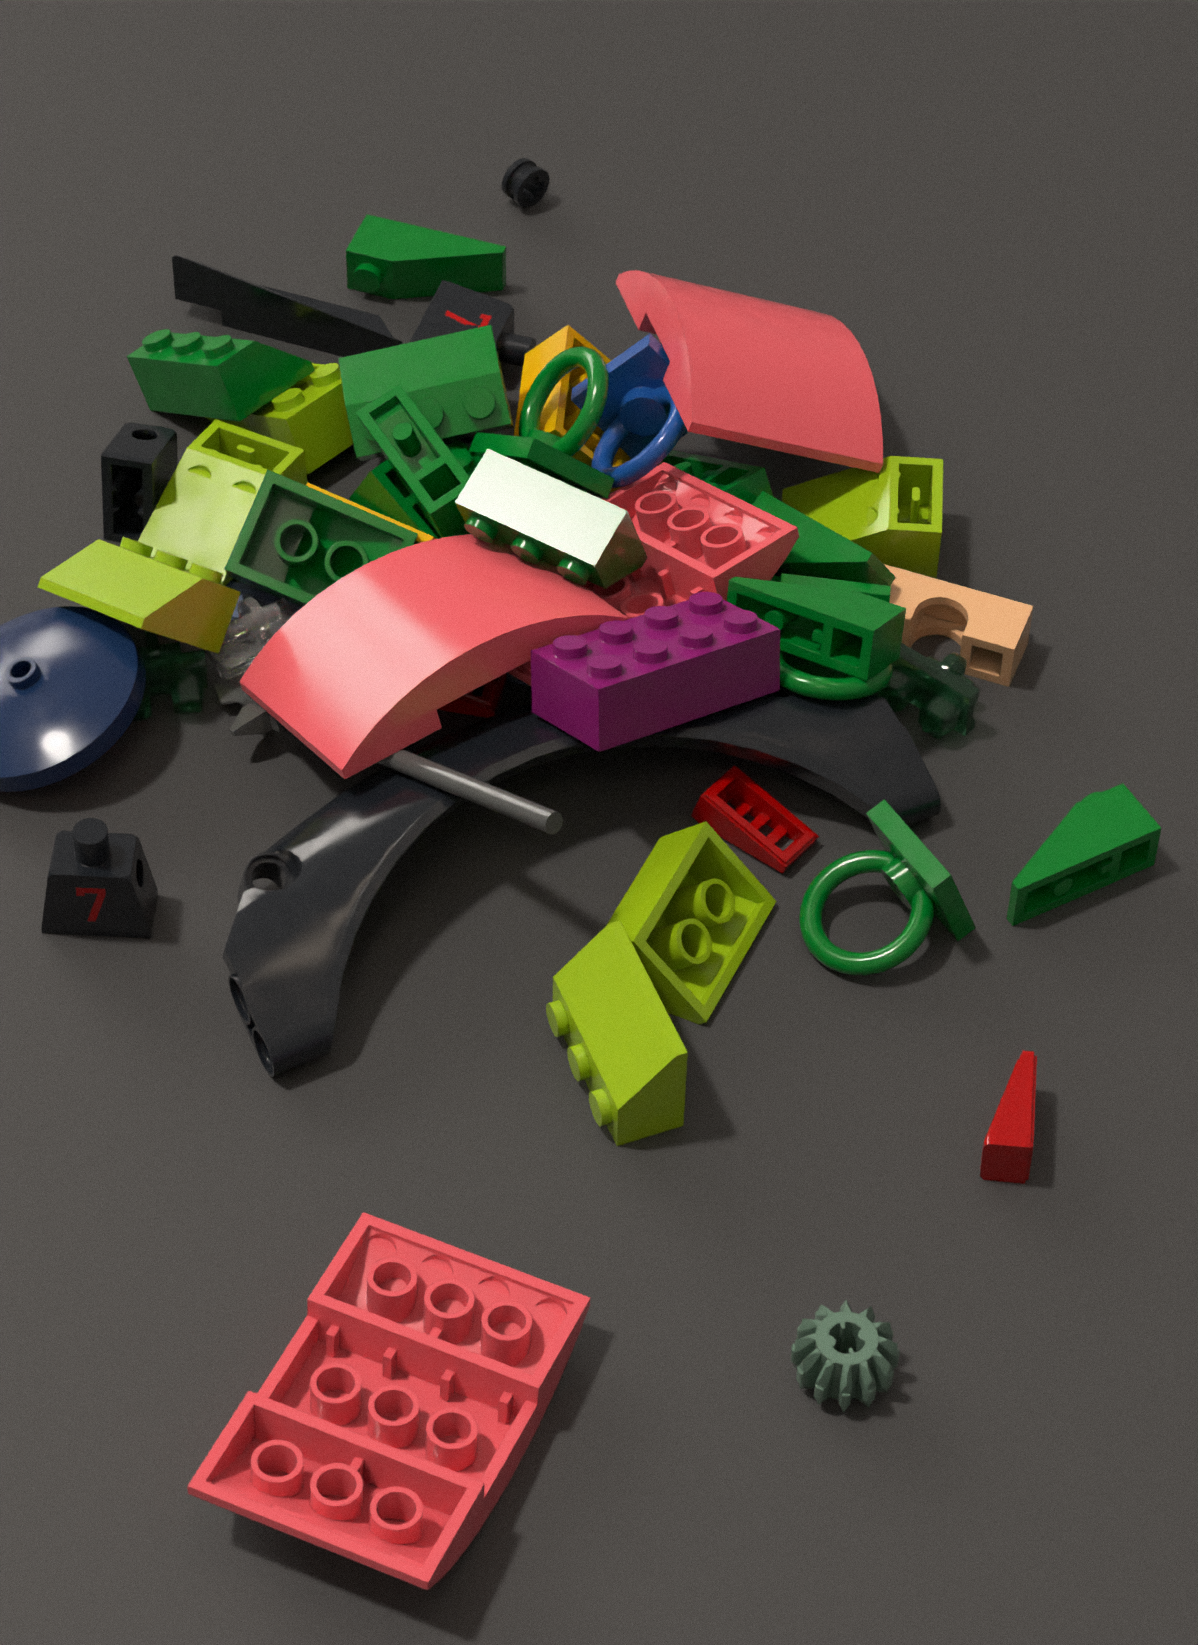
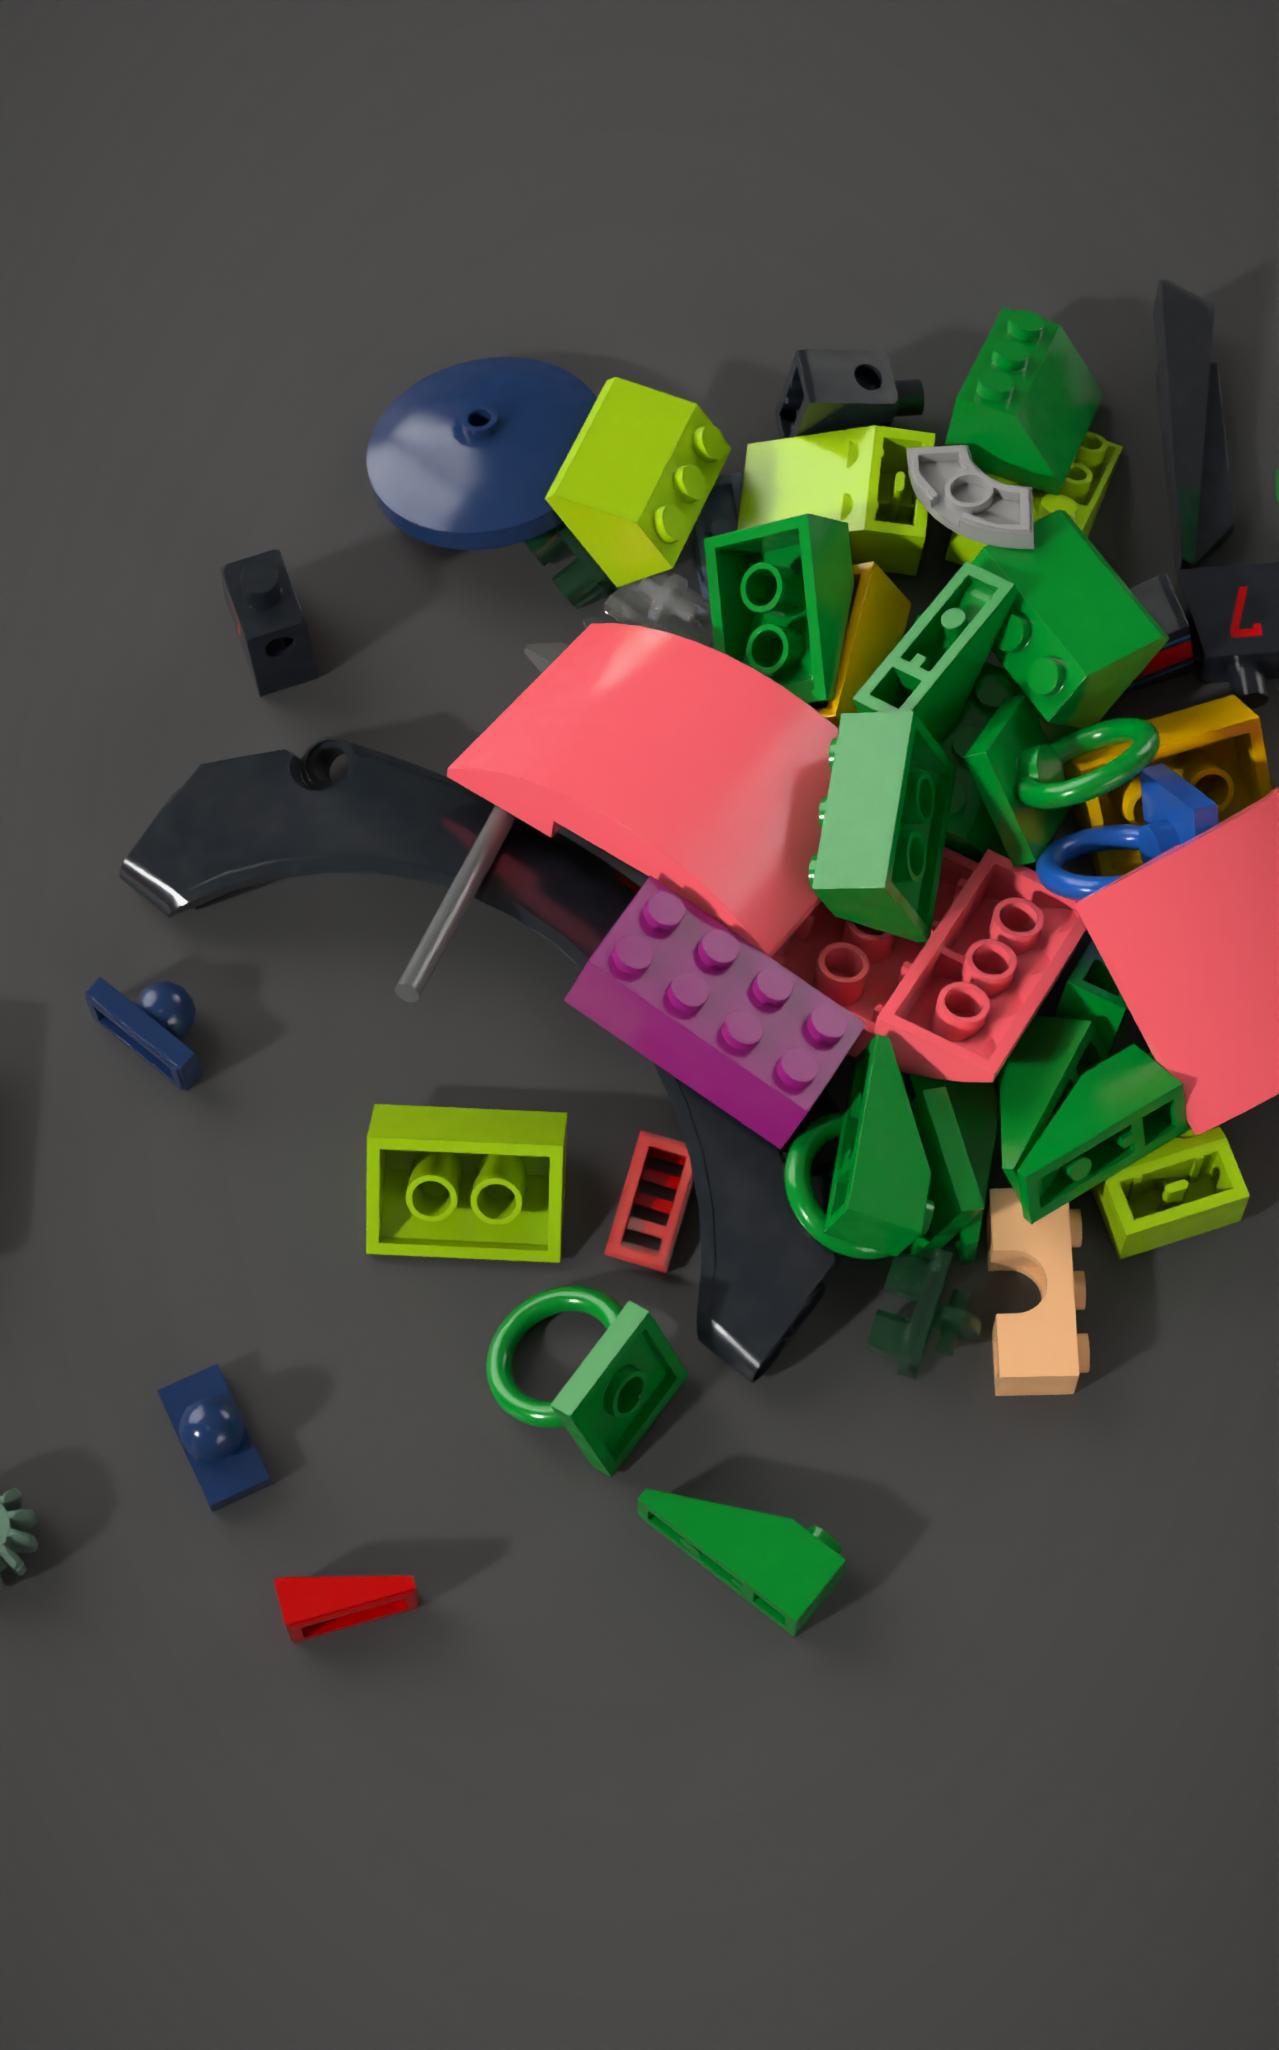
camera: 70 degrees right, 20 degrees up
lime slope [546,920,688,1146] -> none
none -> dark blue tile [85,977,202,1091]
none -> dark blue tile [157,1363,272,1512]
none -> light grey tile [906,445,1034,549]
none -> green slope [1017,1044,1188,1224]

